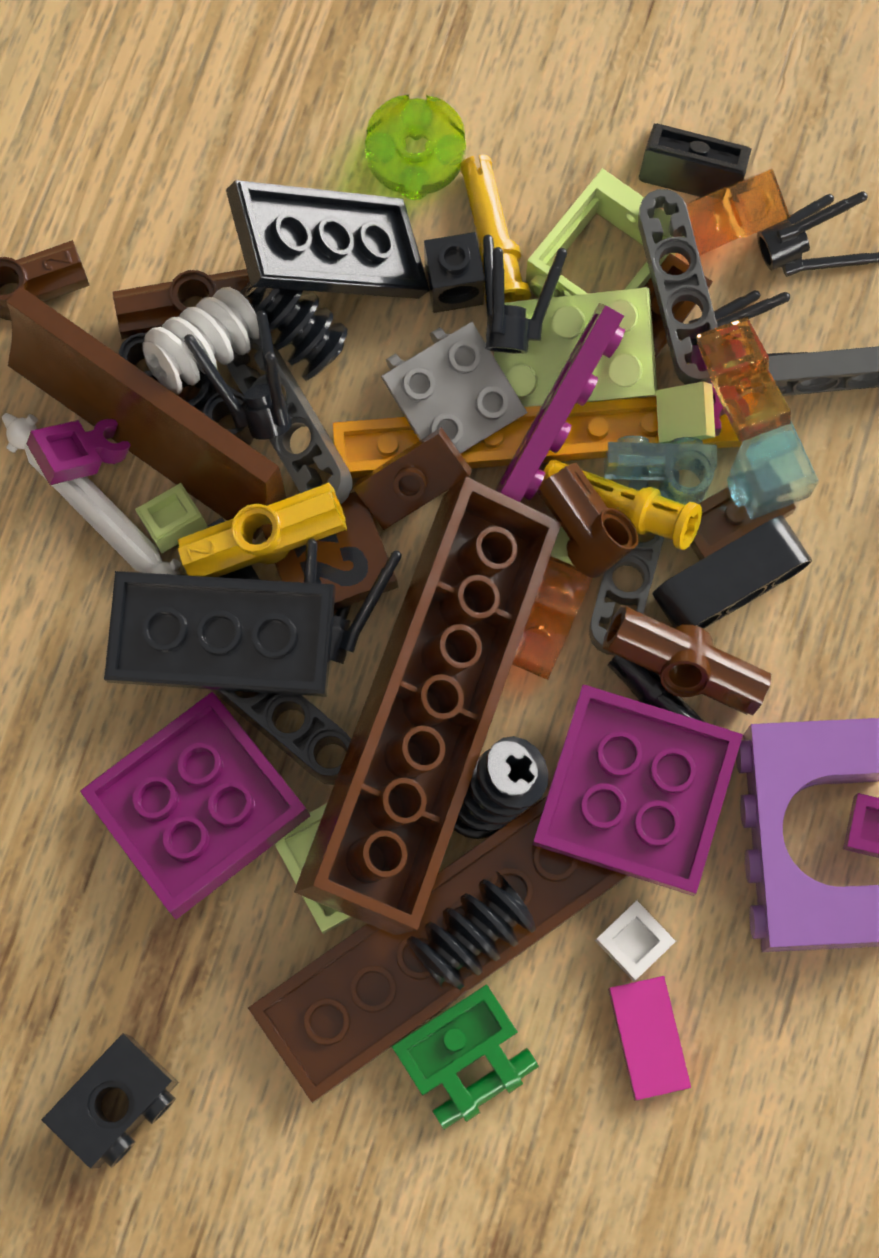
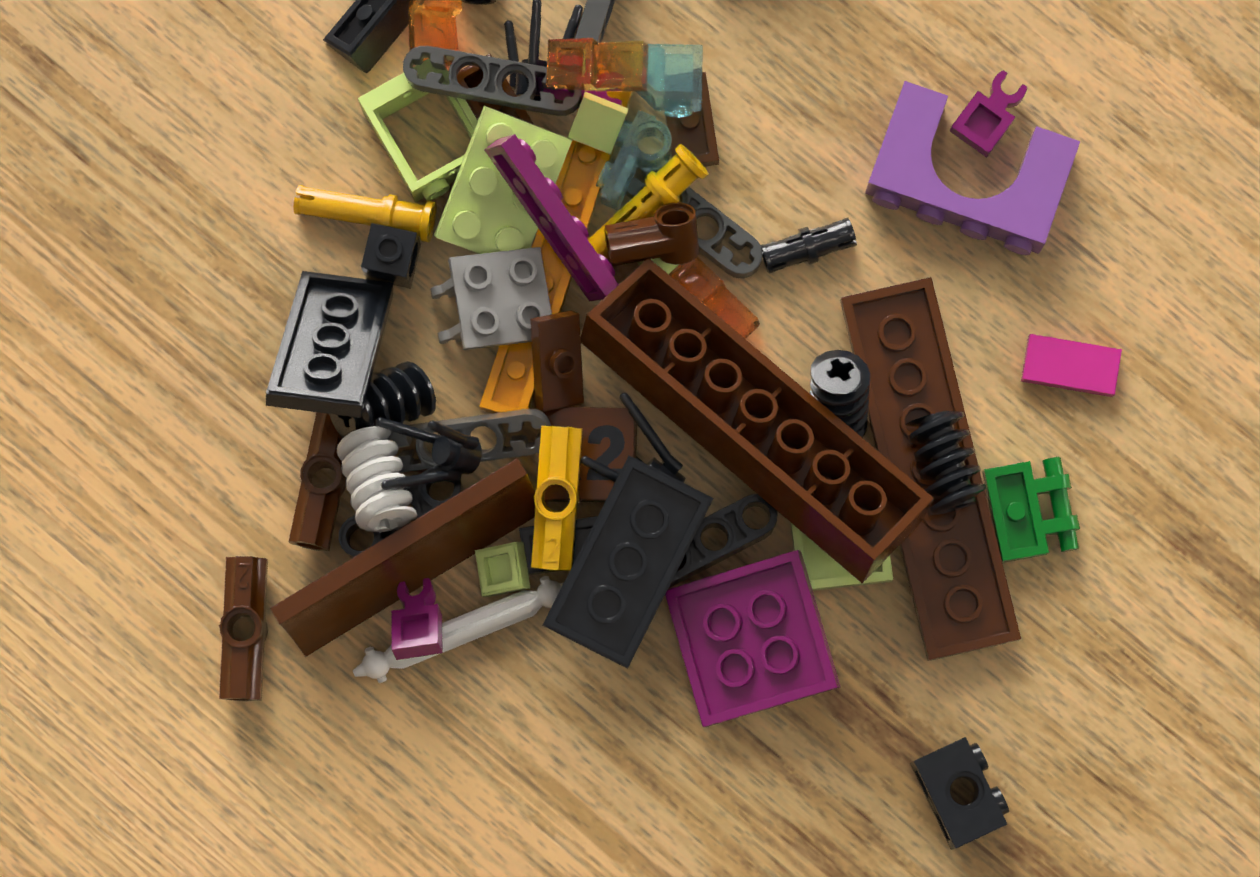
camera: 65 degrees left, 5 degrees up
clear neon green plate [365,94,466,200] -> none
black plant [483,234,567,354] -> none
magenta plate [533,684,743,896] -> none
white plate [595,900,676,982] -> none
reddish brown piece [603,606,771,716] -> none
black beam [652,516,812,629] -> none

